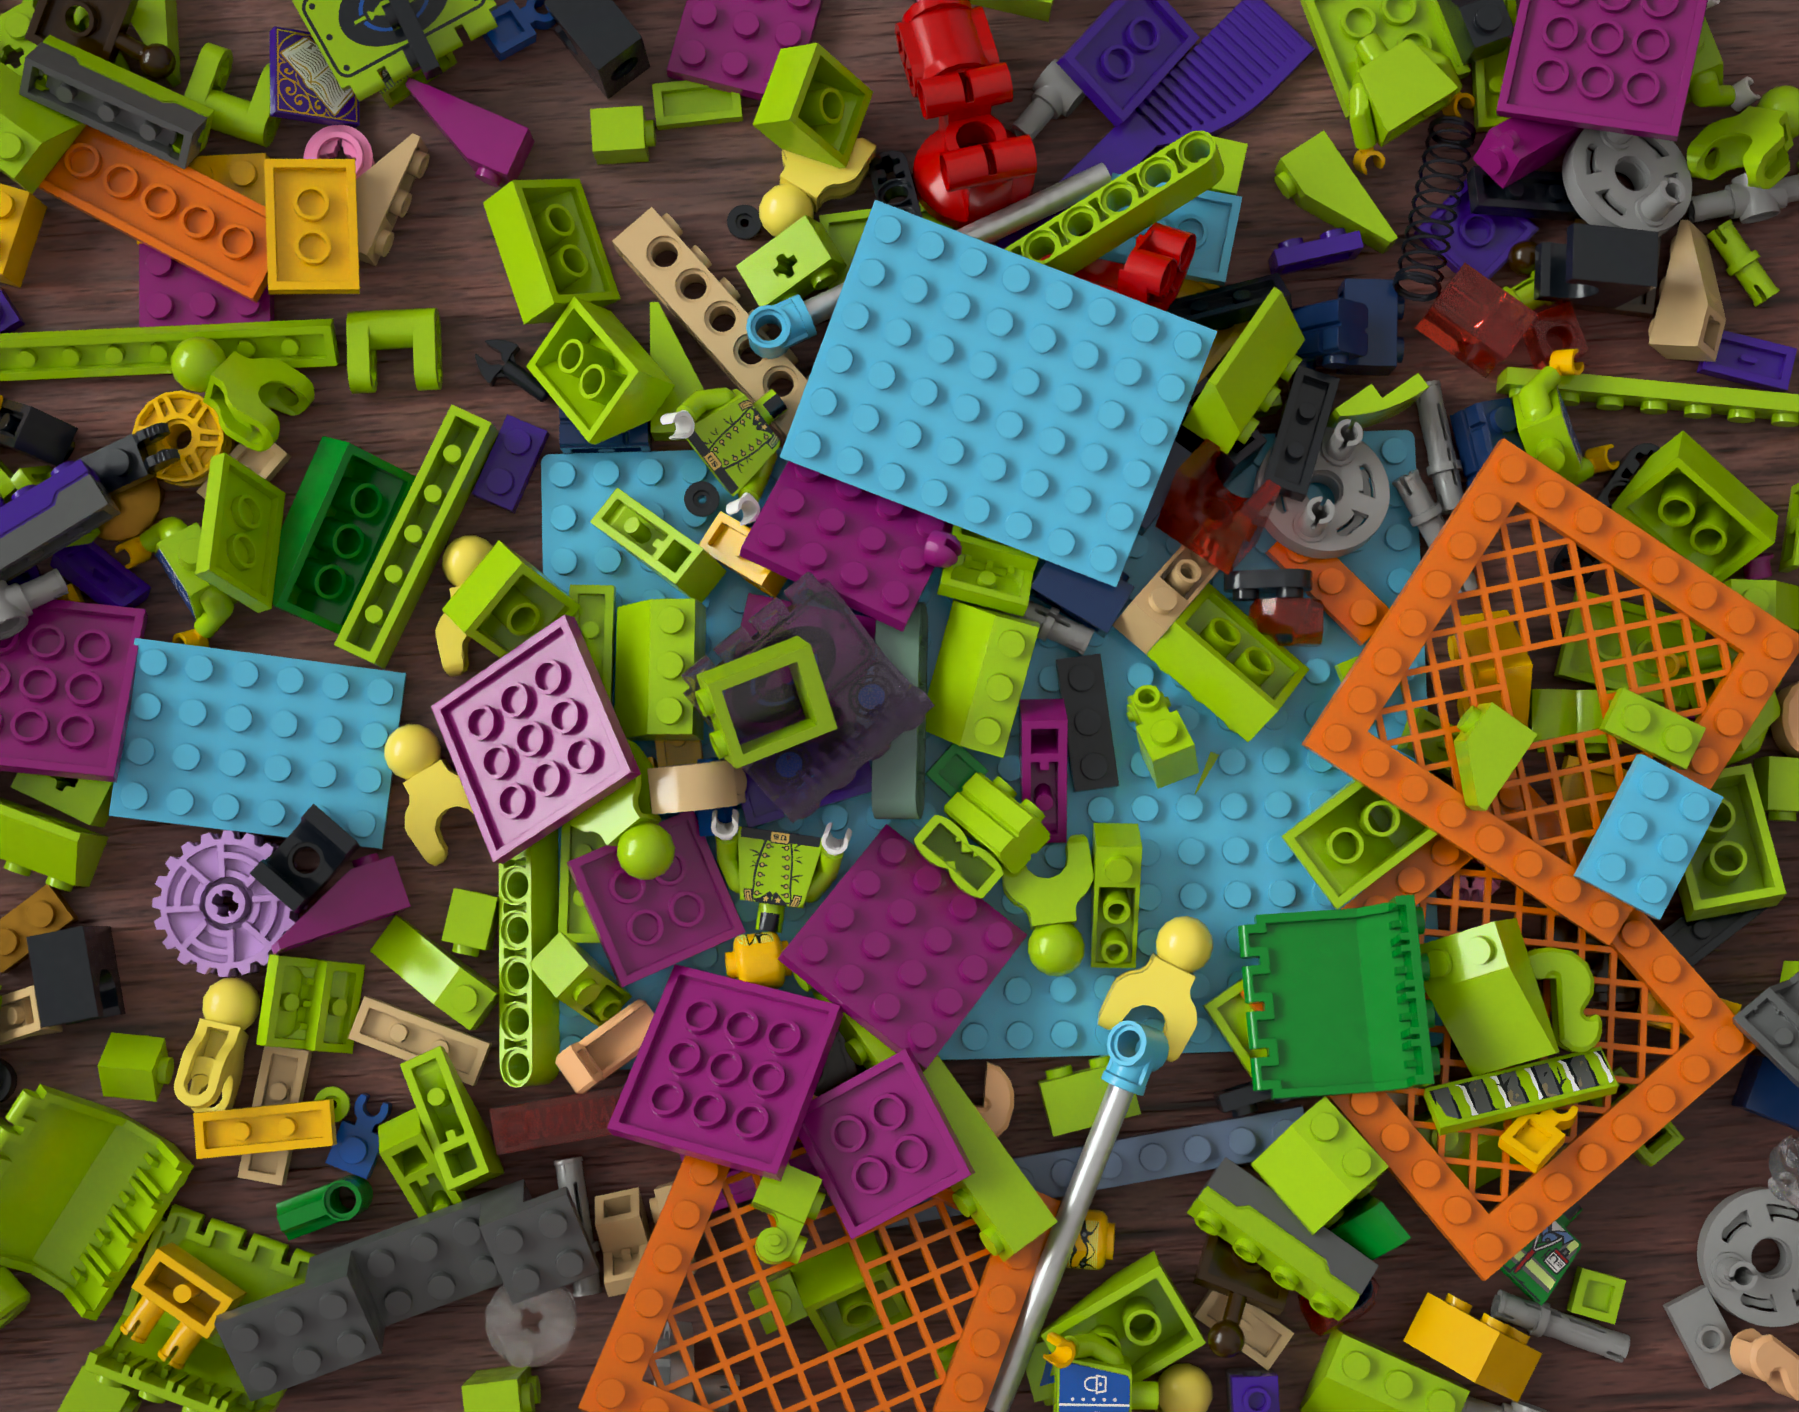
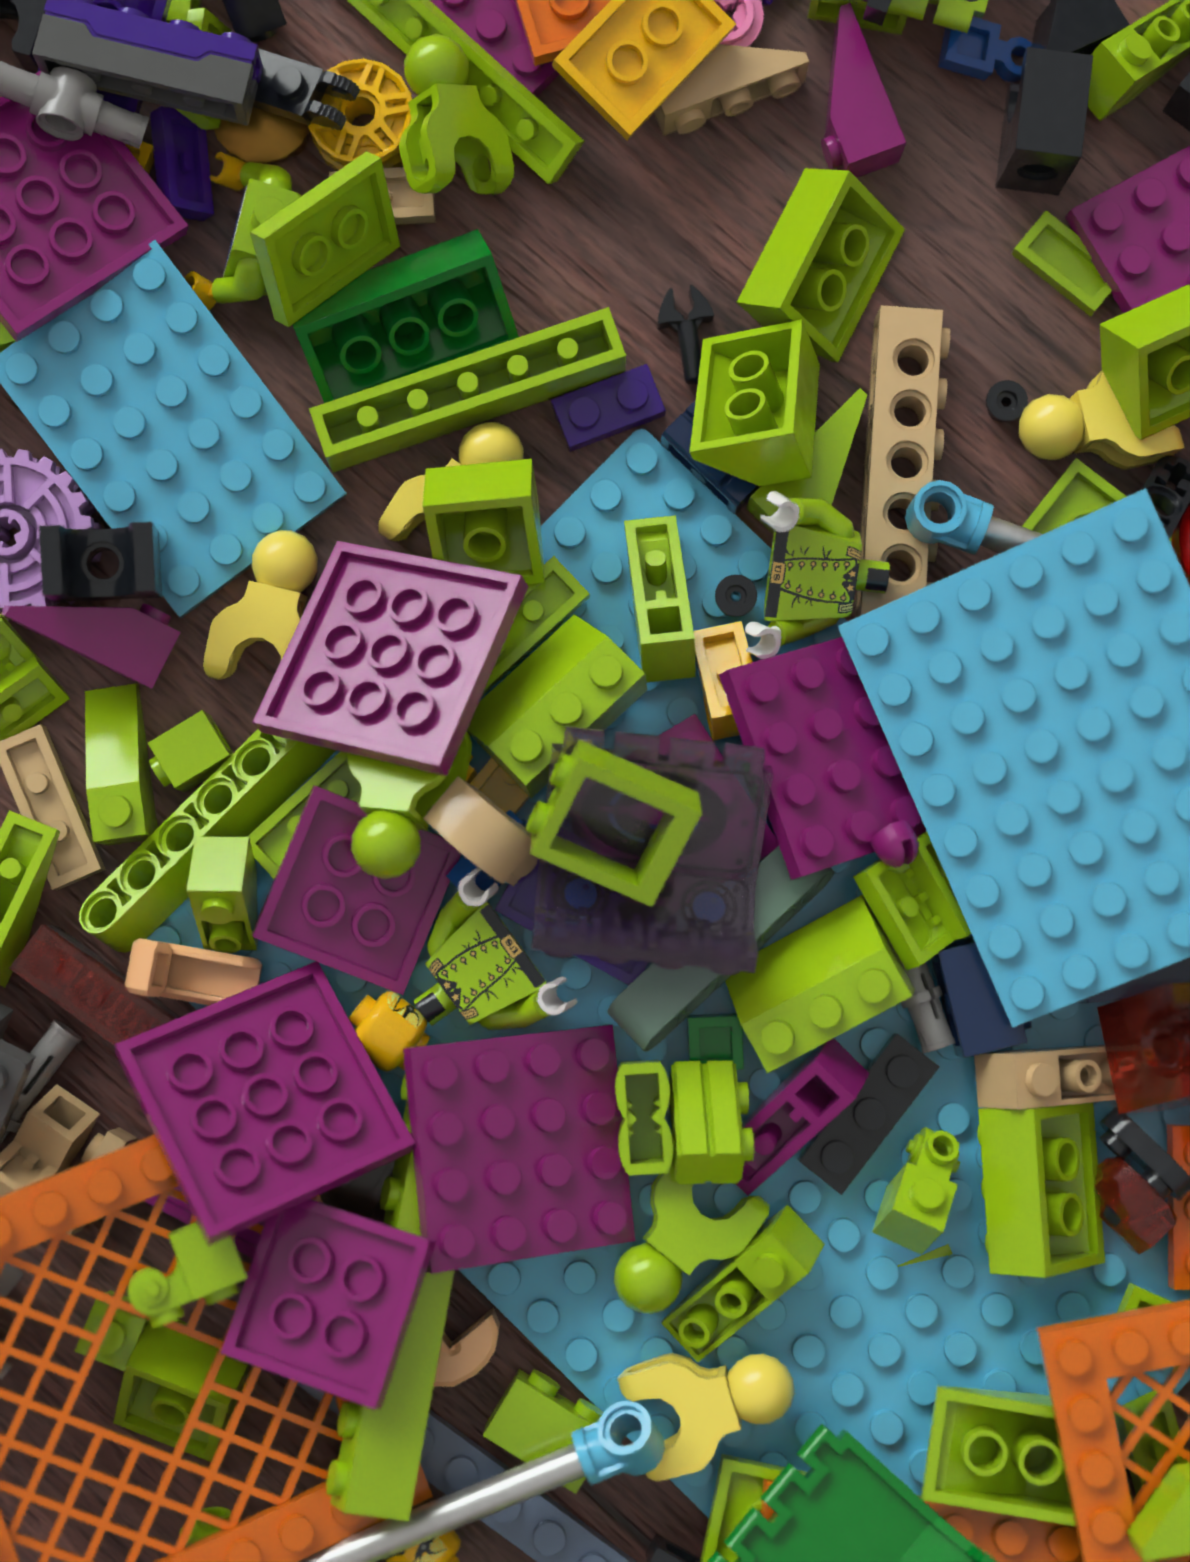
camera: 45 degrees right, 0 degrees up
lime connector [346,308,443,394] -> none
lime brick [590,106,656,165] -> none
lime brick [736,215,847,306] -> none

